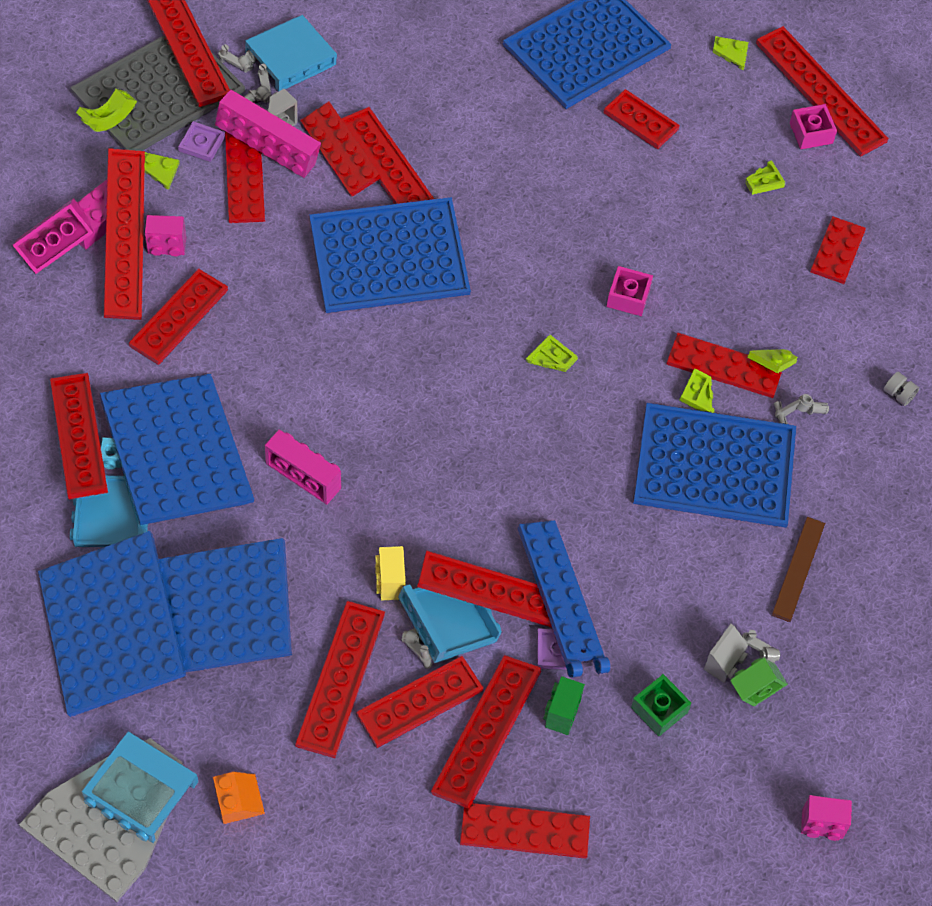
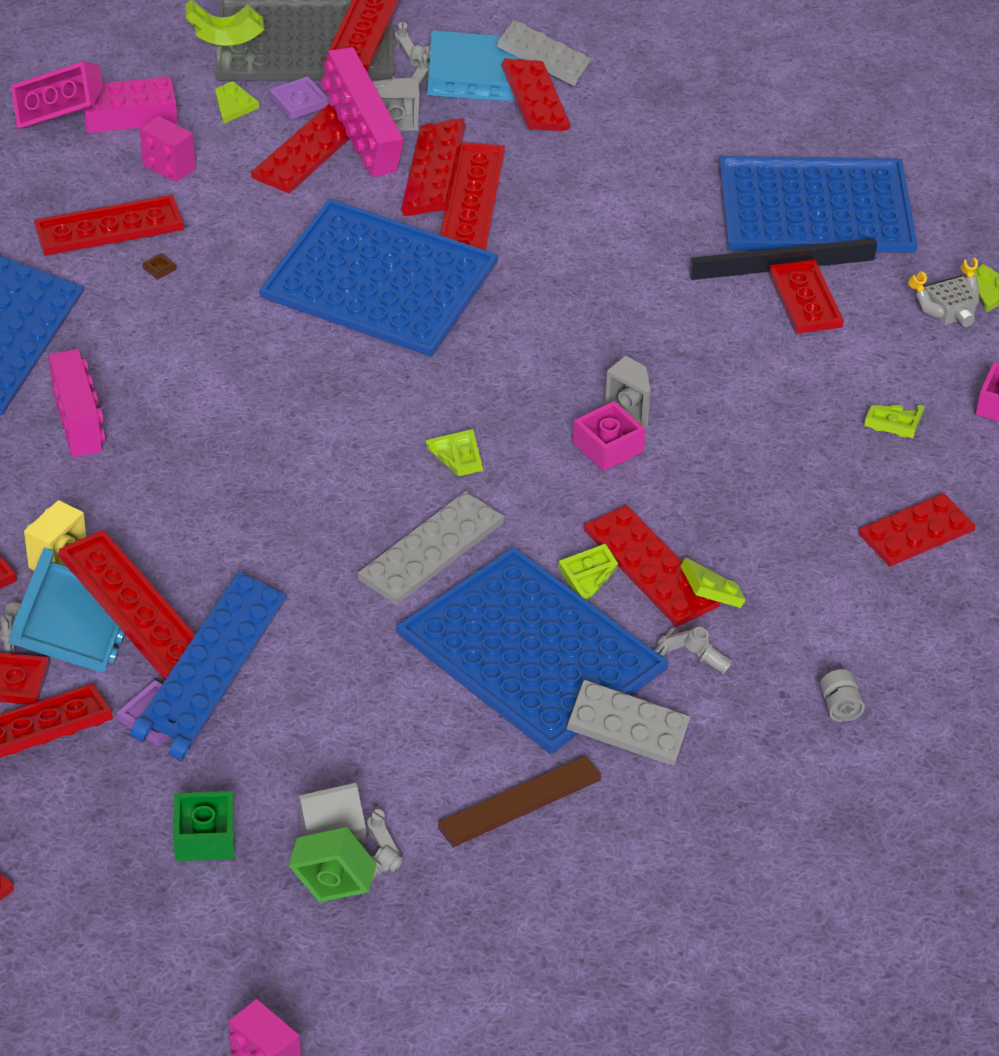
camera: 40 degrees right, 15 degrees down
red plate [104,148,145,320] -> none
green brick [543,676,585,735] -> none
none -> reddish brown tile [142,253,177,280]
none -> light grey plate [358,491,504,605]
none -> light grey plate [496,20,592,86]
none -> red plate [501,58,571,131]
none -> light grey plate [567,680,690,765]
none -> light grey slope [605,356,651,429]
none -> black tile [689,238,877,280]
none -> light grey torso [908,258,979,327]

